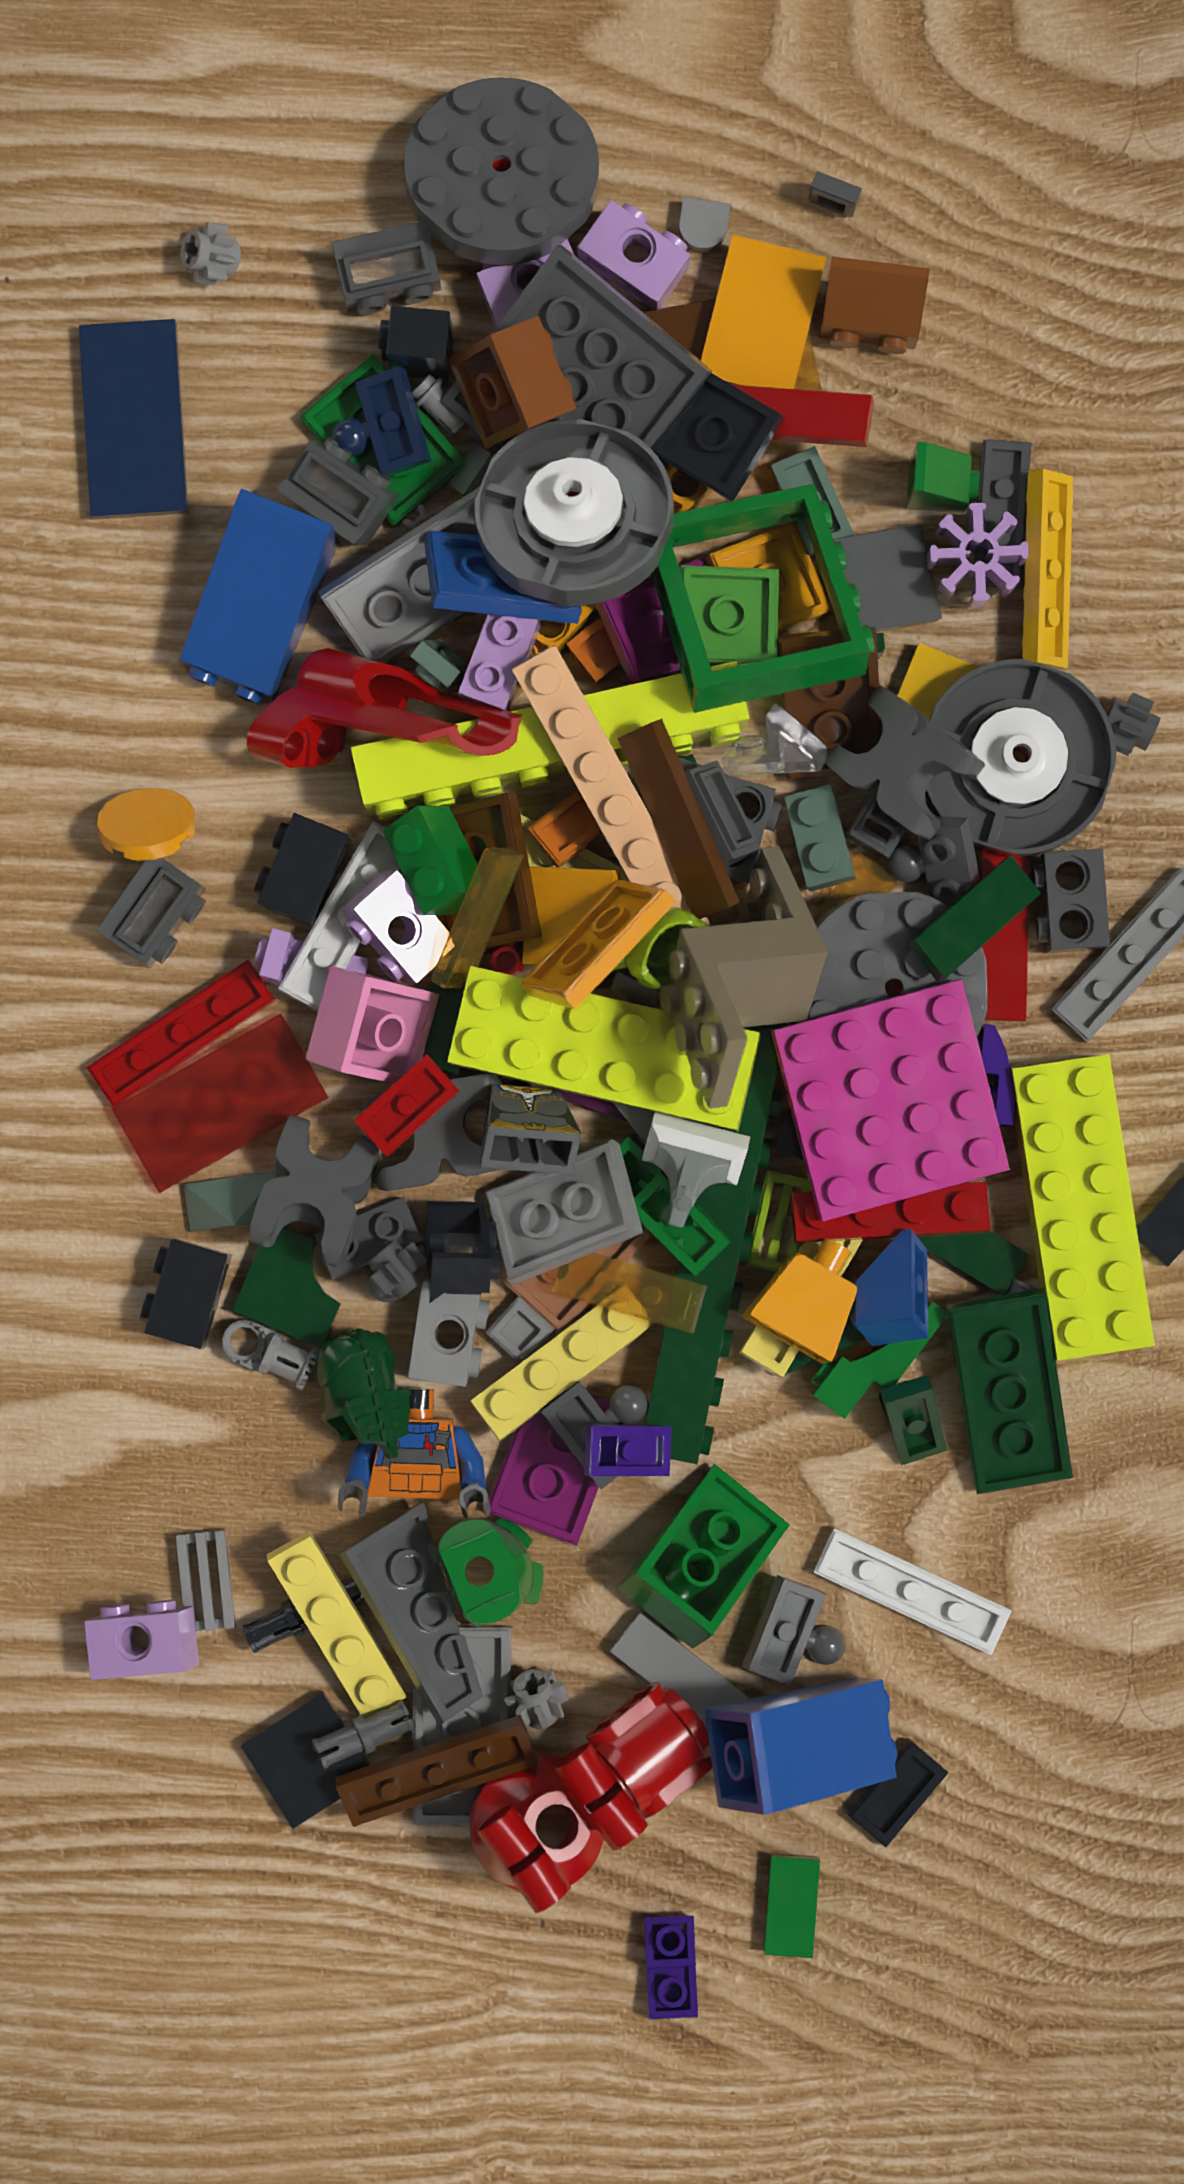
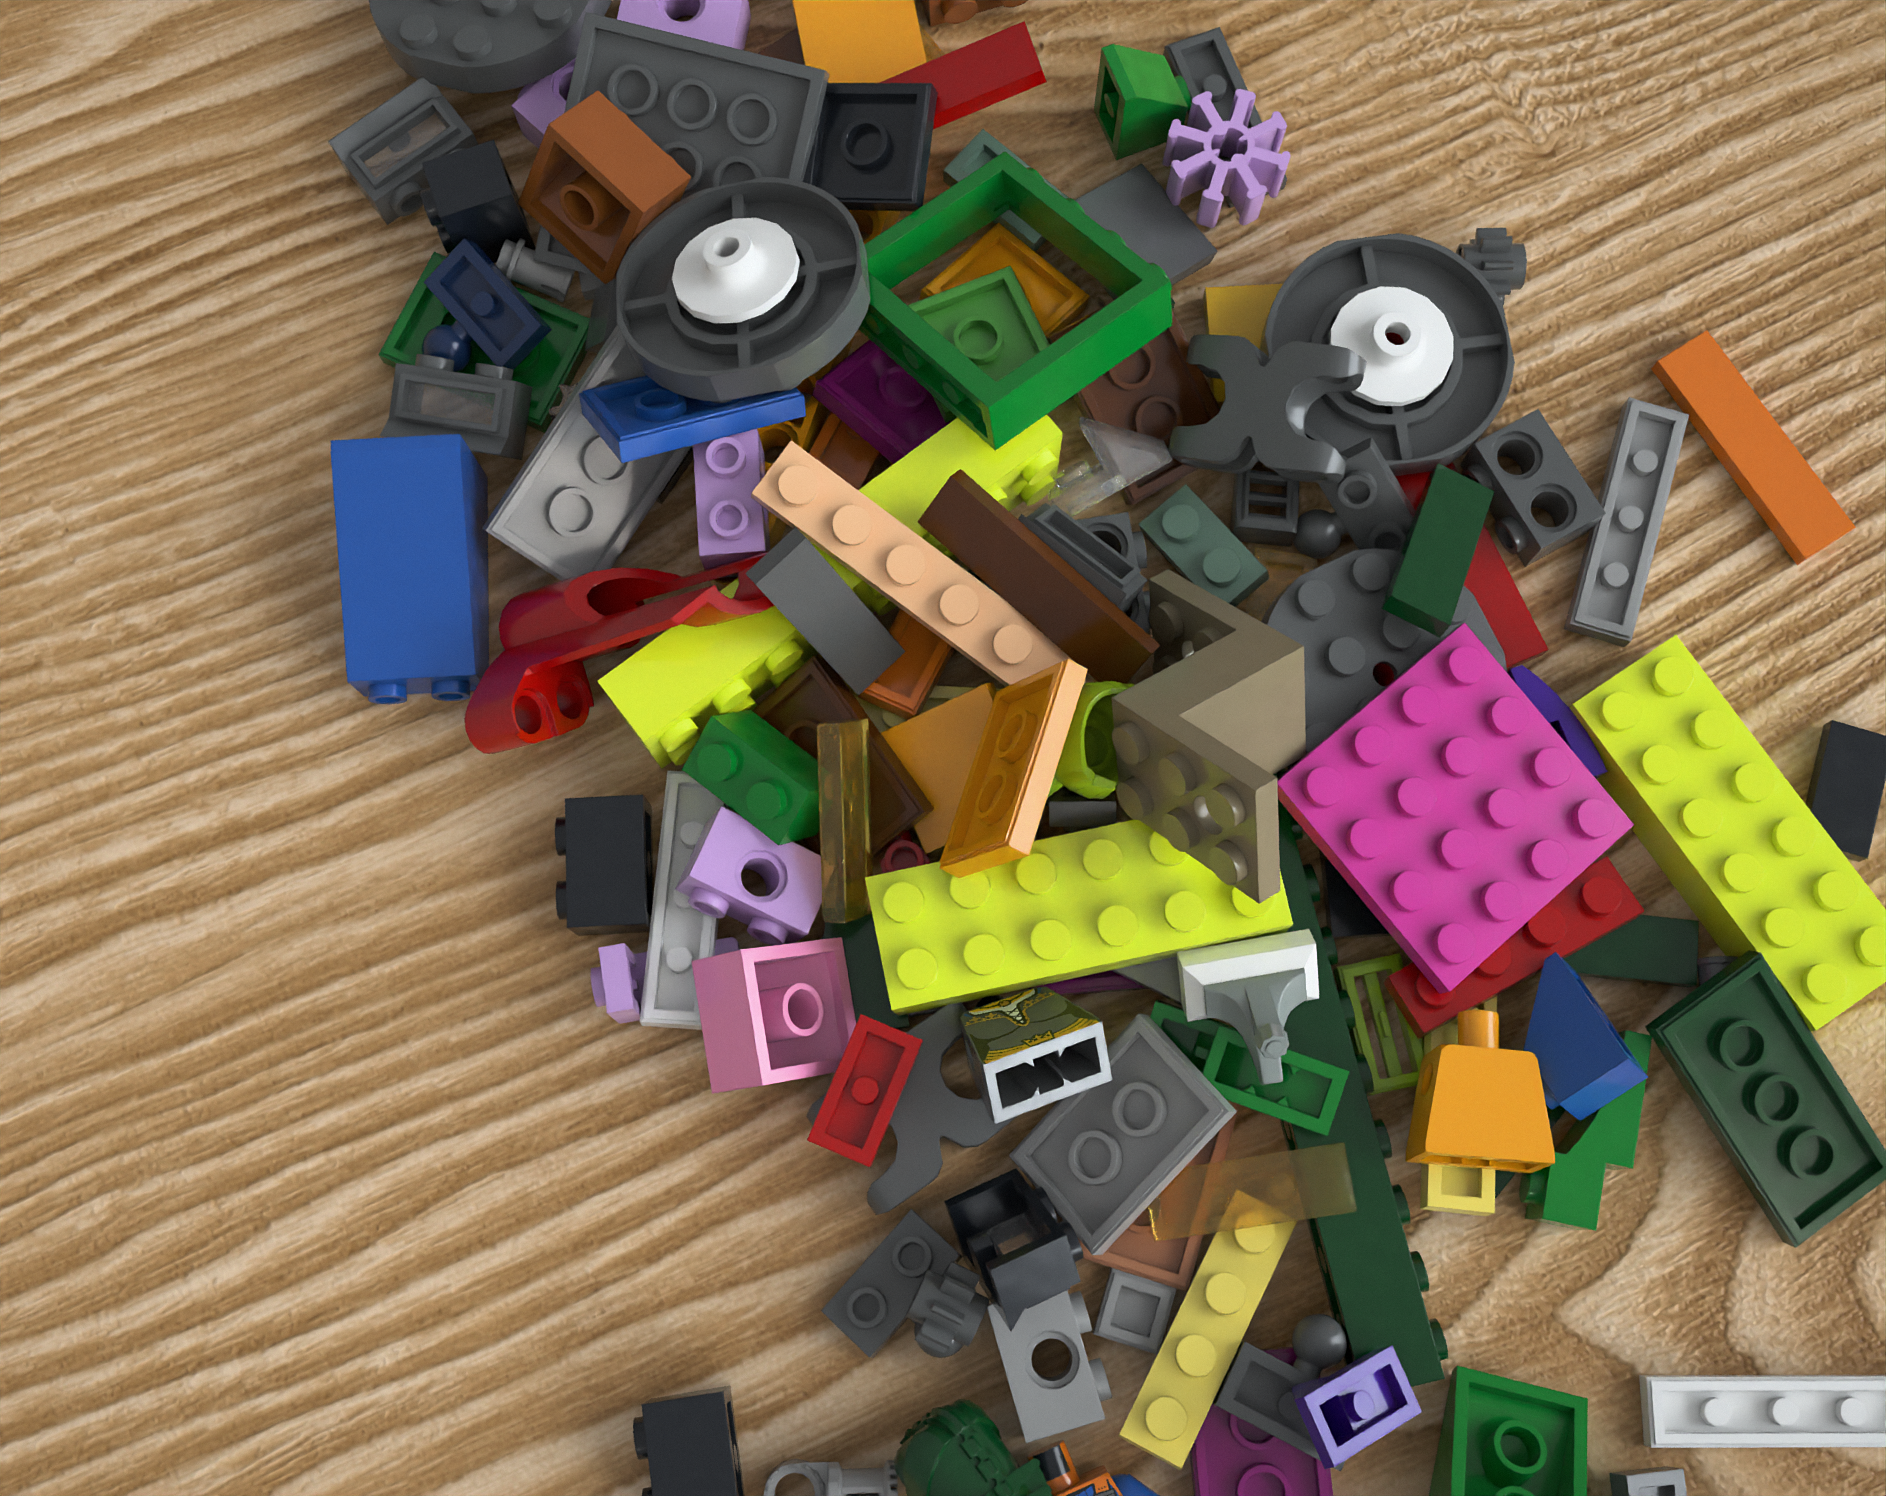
camera: 30 degrees left, 10 degrees down
dark blue tile [79,319,189,520] -> none
red tile [87,960,276,1108] -> none
dark grey window [96,858,206,968] -> none
light orange tile [97,788,196,861] -> none
clear red tile [112,1013,329,1194] -> none
light grey gear [180,222,241,285] -> none
sand green slope [184,1171,277,1232] -> none
dark green tile [232,1227,342,1348] -> none
dark grey piece [250,1115,380,1268] -> none
sand green plate [410,639,469,688] -> none
dark green slope [879,1375,948,1466] -> none
yellow plate [1021,469,1073,670] -> none
none -> dark grey tile [745,527,906,696]

